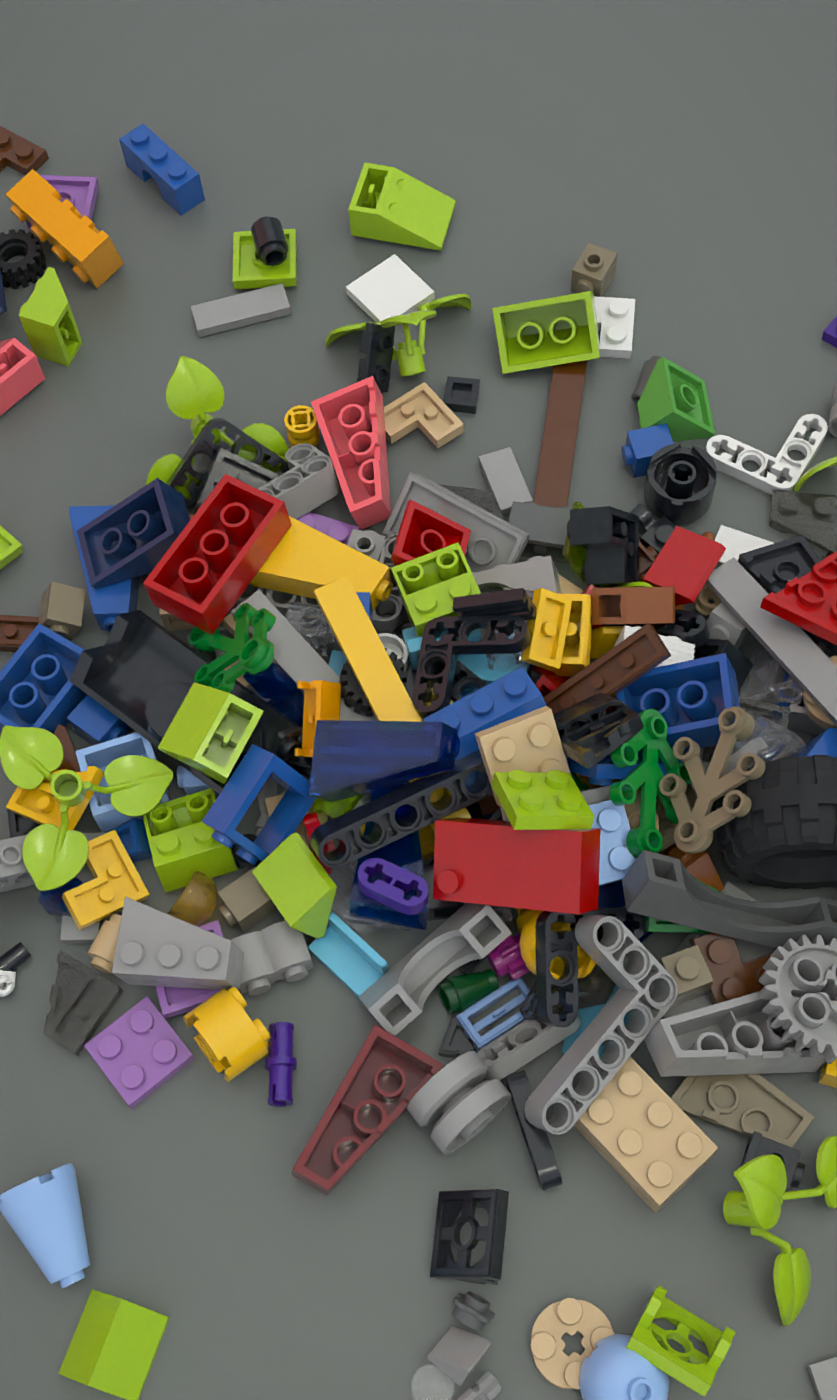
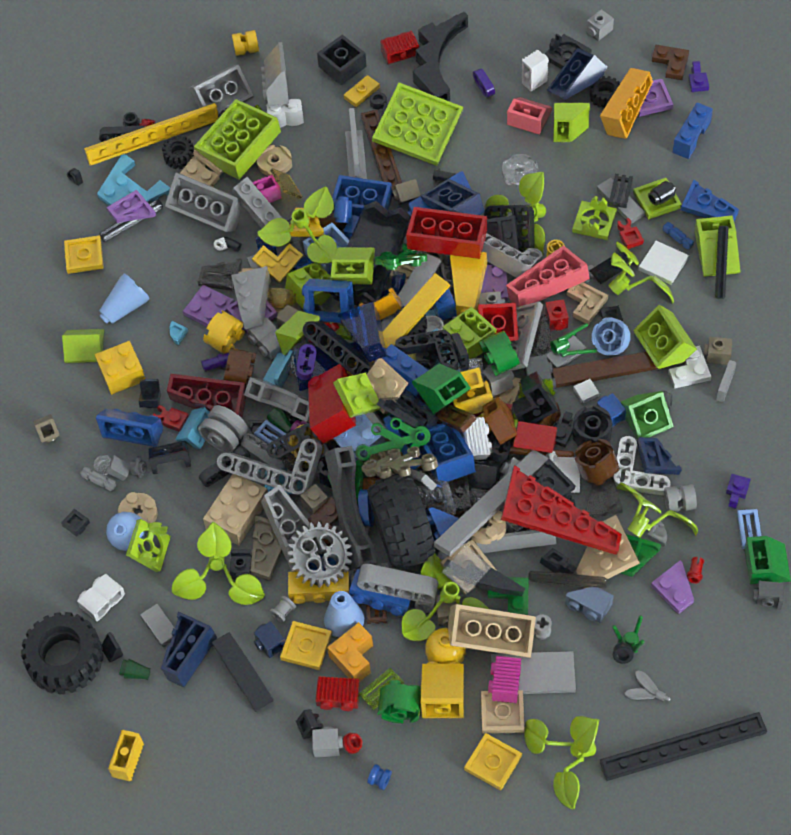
camera: 70 degrees right, 5 degrees down
none -> yellow brick [95,341,145,395]
none -> blue slope [96,409,163,447]
none -> black bracket [139,379,161,408]
none -> red plate [153,405,189,432]
none -> medium azure tile [169,321,188,345]
none -> medium azure panel [175,407,210,450]
none -> reddish brown brick [223,348,257,387]
none -> blue brick [334,197,352,223]
none -> blue beam [358,489,375,526]
none -> green slope [412,363,471,414]
none -> black pin [432,168,456,183]
none -> green brick [479,331,520,377]
none -> clear plate [502,154,538,186]
none -> red brick [545,299,569,331]
none -> green plant [550,323,598,357]
none -> lime piece [572,196,617,240]
none -> white tile [573,379,599,404]
none -> reddish brown brick [575,439,619,485]
none -> light blue cylinder [592,317,630,356]
none -> black tile [609,173,633,208]
none -> red plate [617,218,644,249]
none -> dark blue wing [637,437,682,475]
none -> blue axle [663,222,694,250]
none -> blue wing [681,180,739,222]
none -> dark purple plate [688,61,709,92]
none -> black axle [715,226,729,299]
none -> light grey tile [716,360,736,402]

